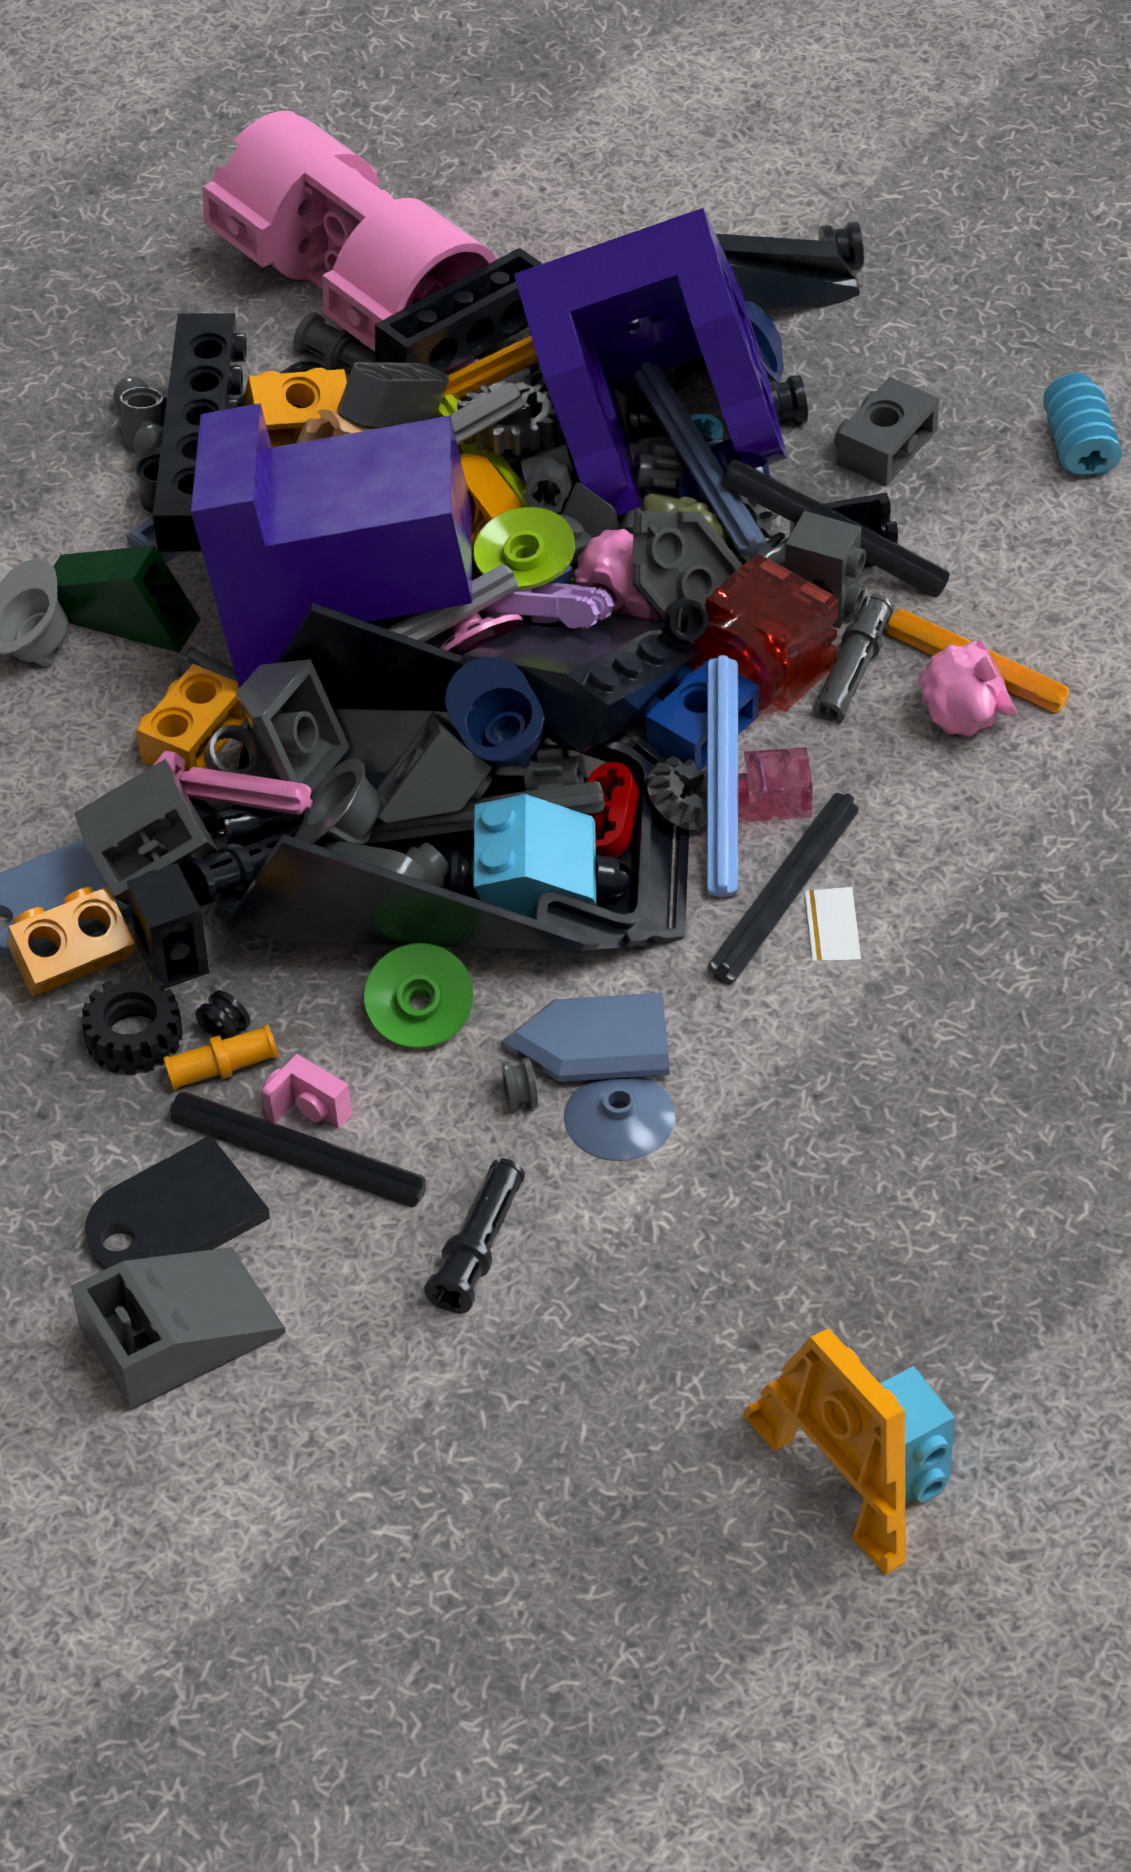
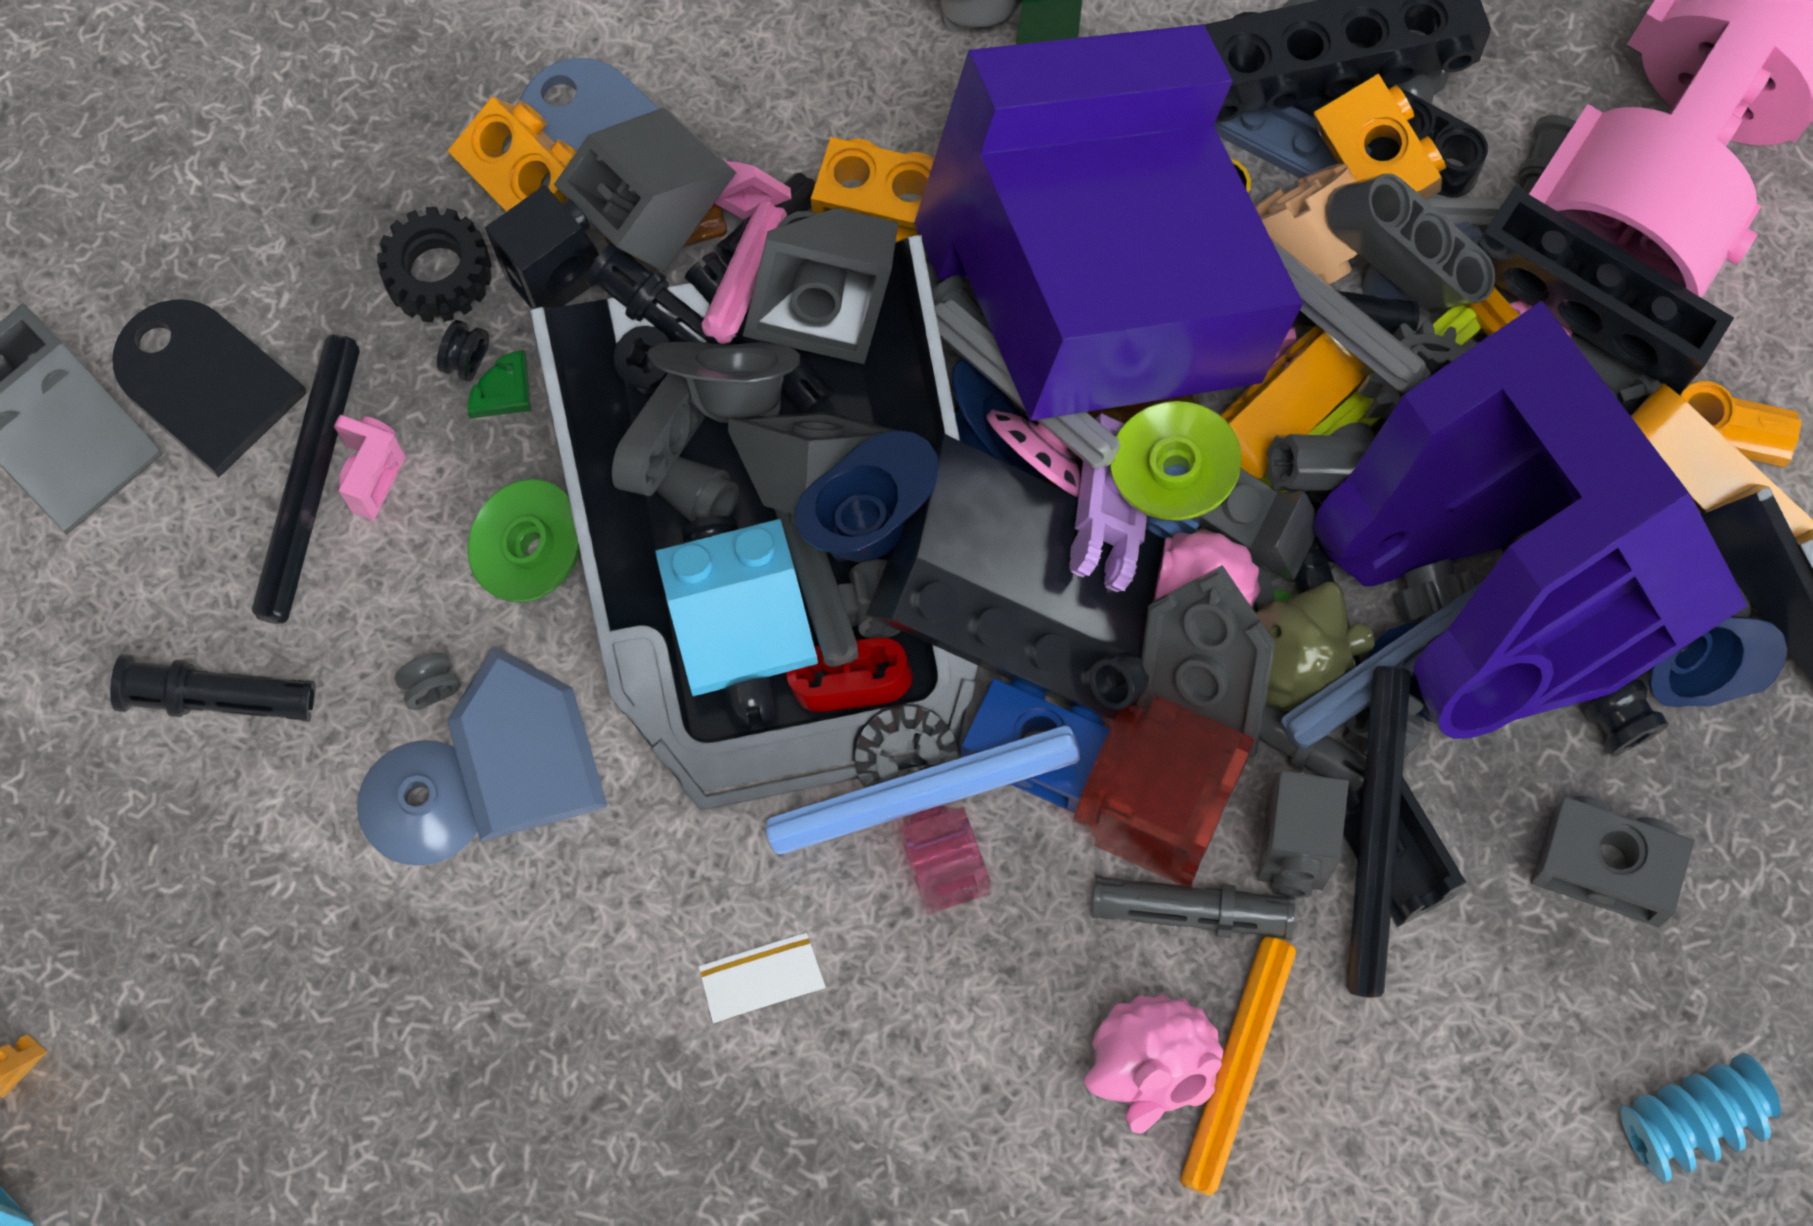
camera: 75 degrees right, 20 degrees up
light orange pin [163,1024,279,1091] -> none
black axle [708,792,859,984] -> none
none -> green tile [468,350,531,419]

